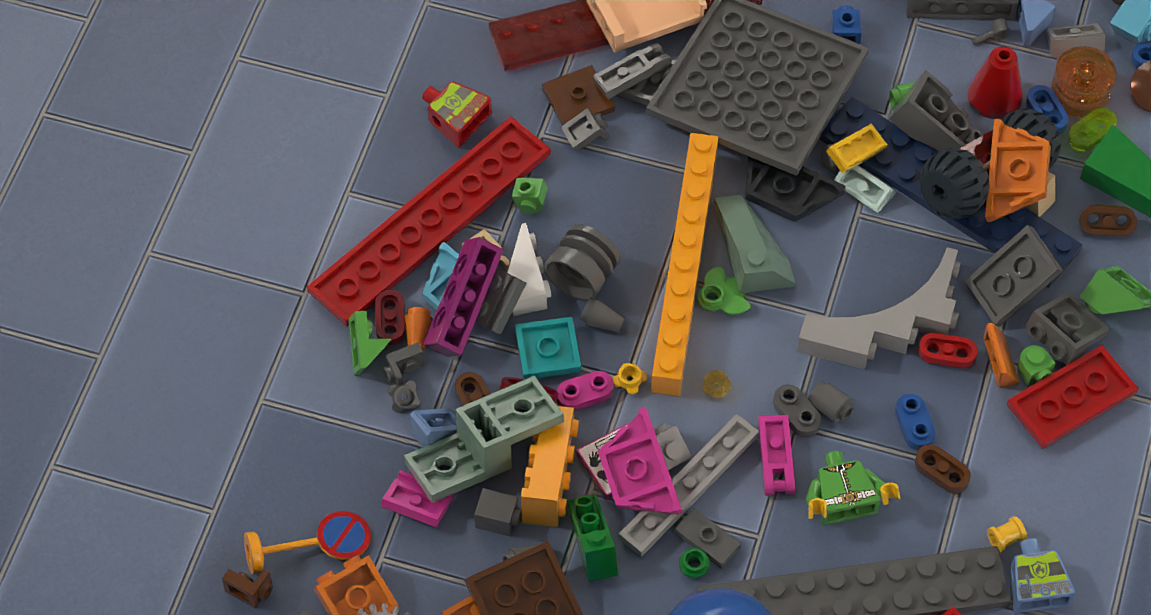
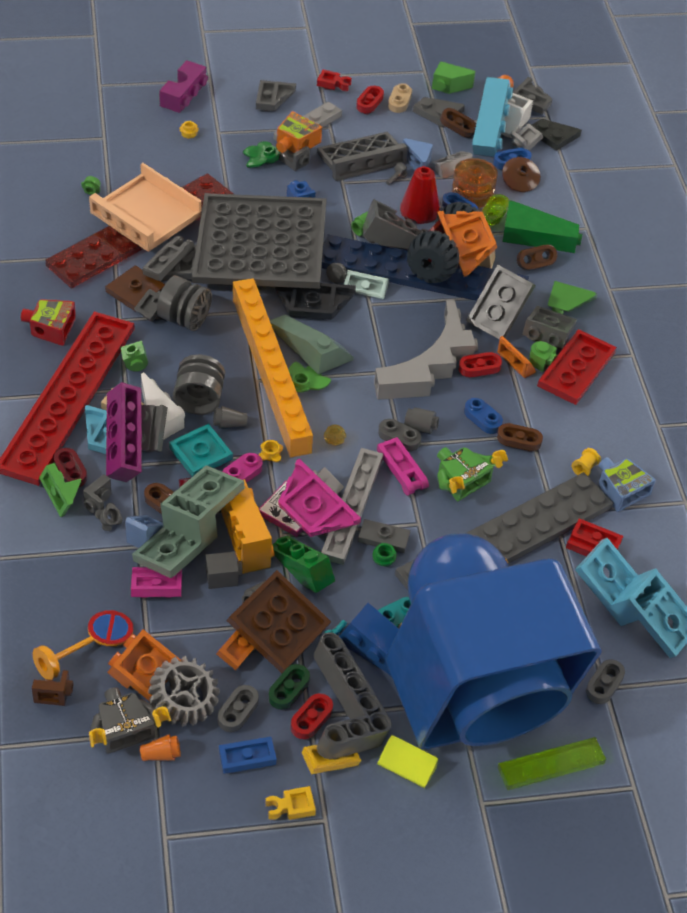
camera: 30 degrees left, 10 degrees down
orange cone [404,307,433,351] -> none
yellow plate [826,123,888,173] -> none
none -> dark grey wheel [157,275,212,331]

